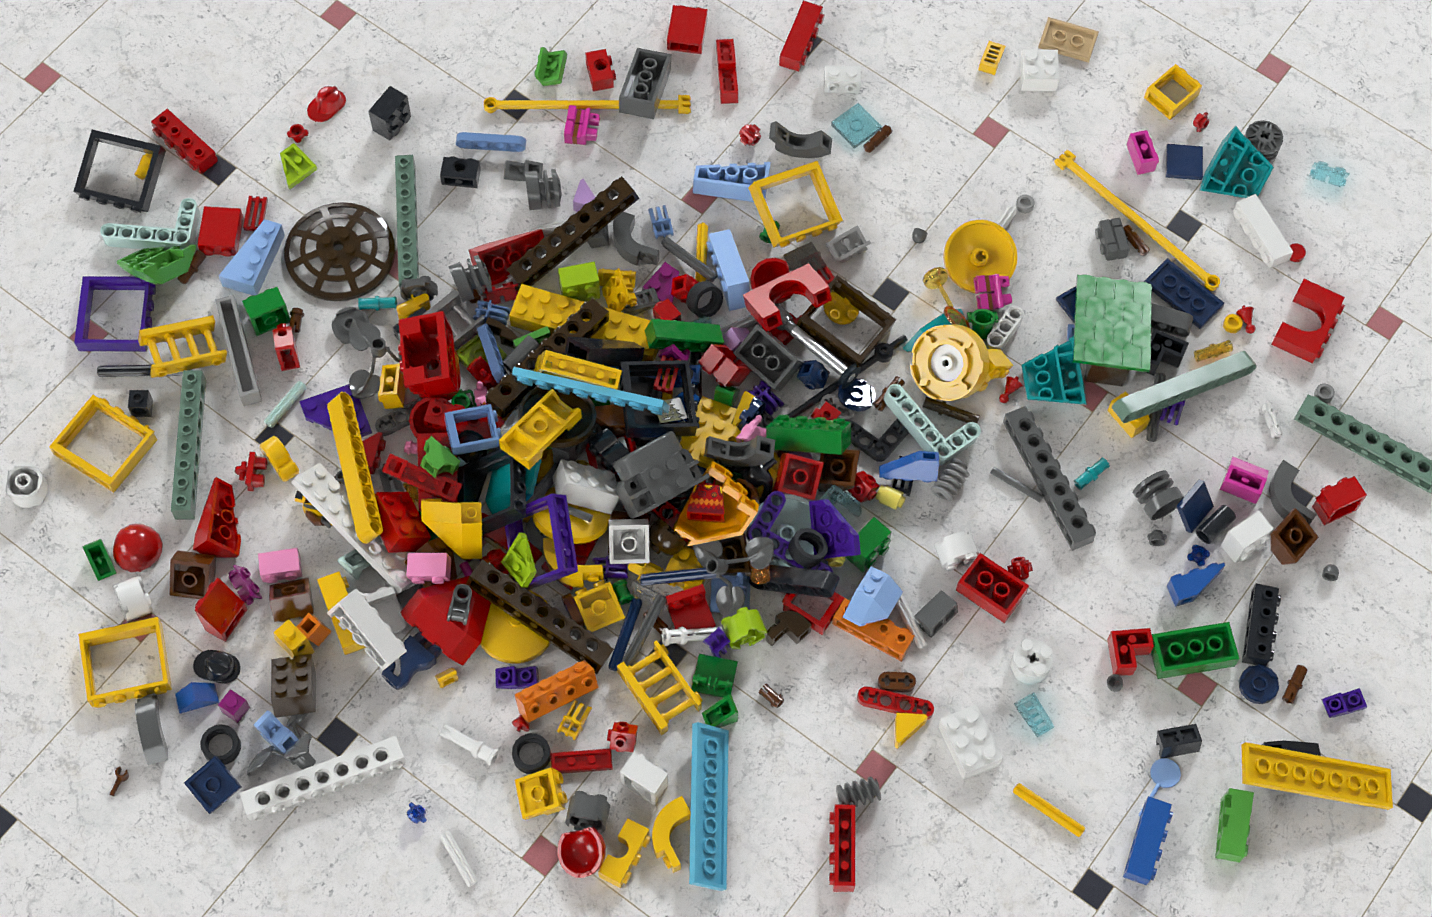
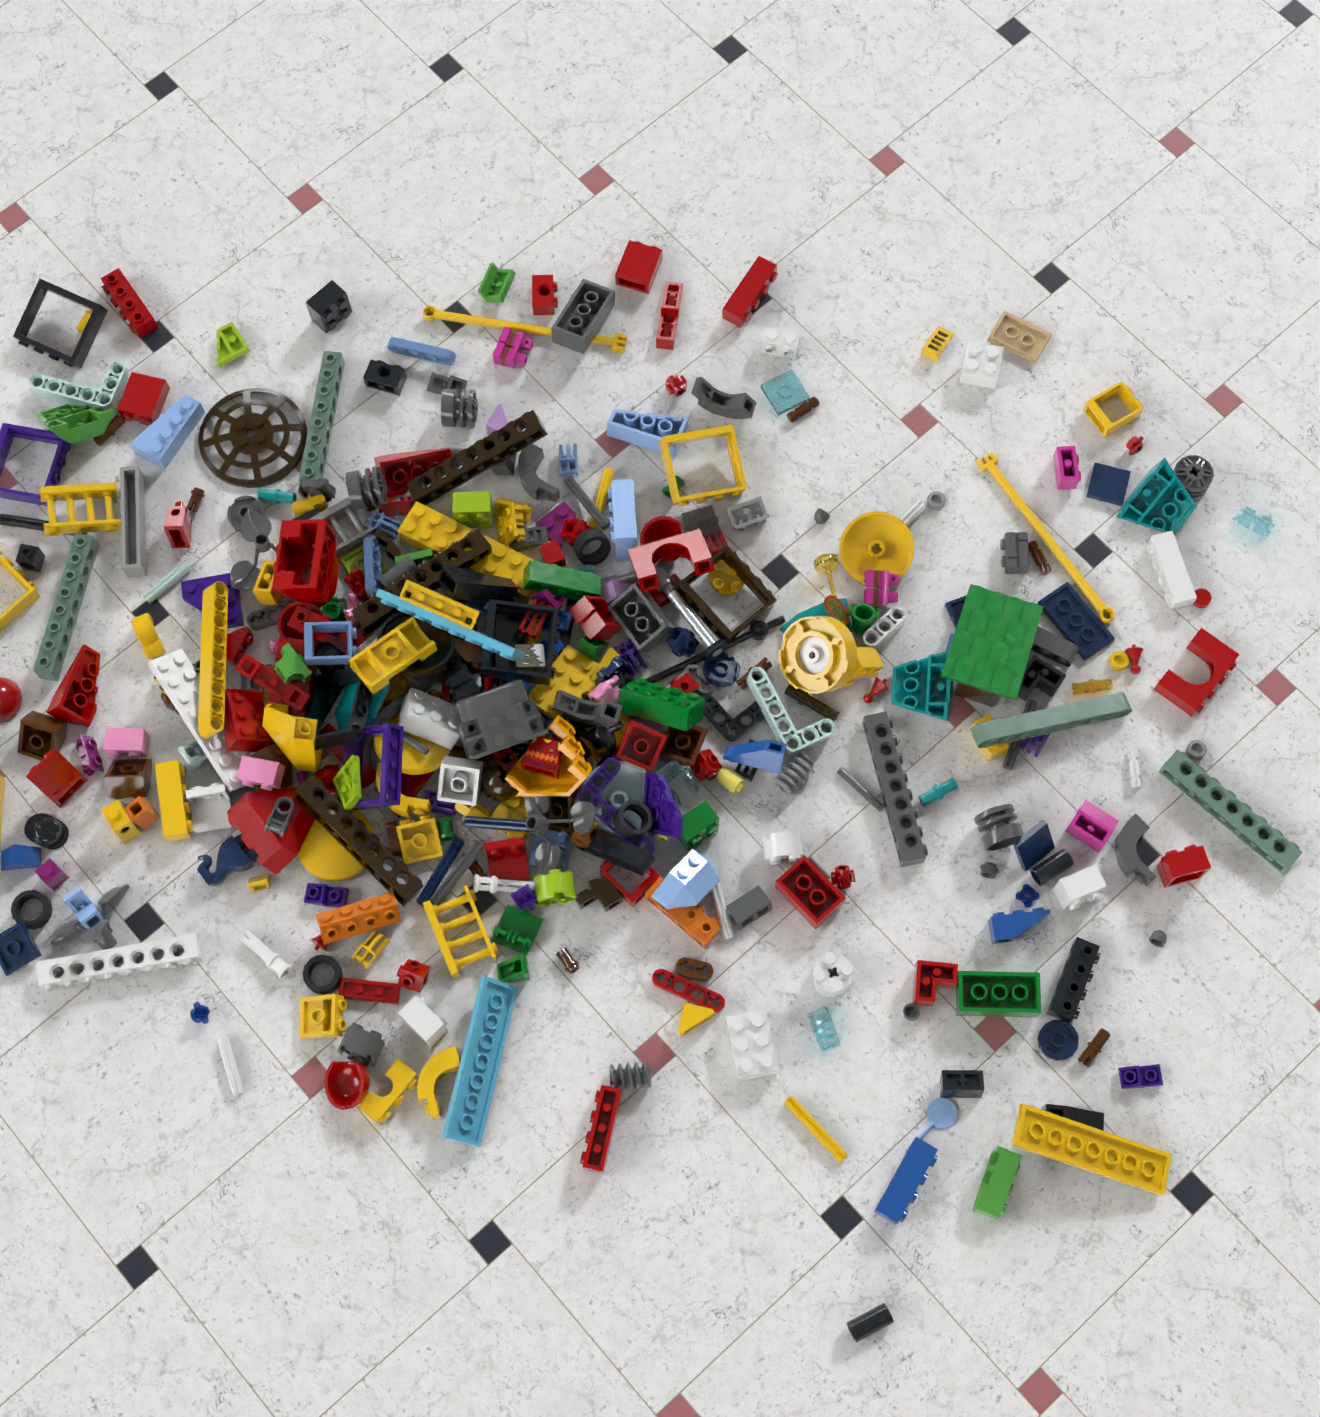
camera: 15 degrees right, 5 degrees up
red hips [234,452,268,491] -> none
green brick [242,287,290,336] -> none
red tile [243,196,268,231] -> none
dark brown piece [271,654,316,718] -> none
red plate [287,124,309,143] -> none
red piece [307,86,346,122] -> none
white wedge [327,589,407,670] -> none
reddish brown slope [1271,508,1319,565] -> none

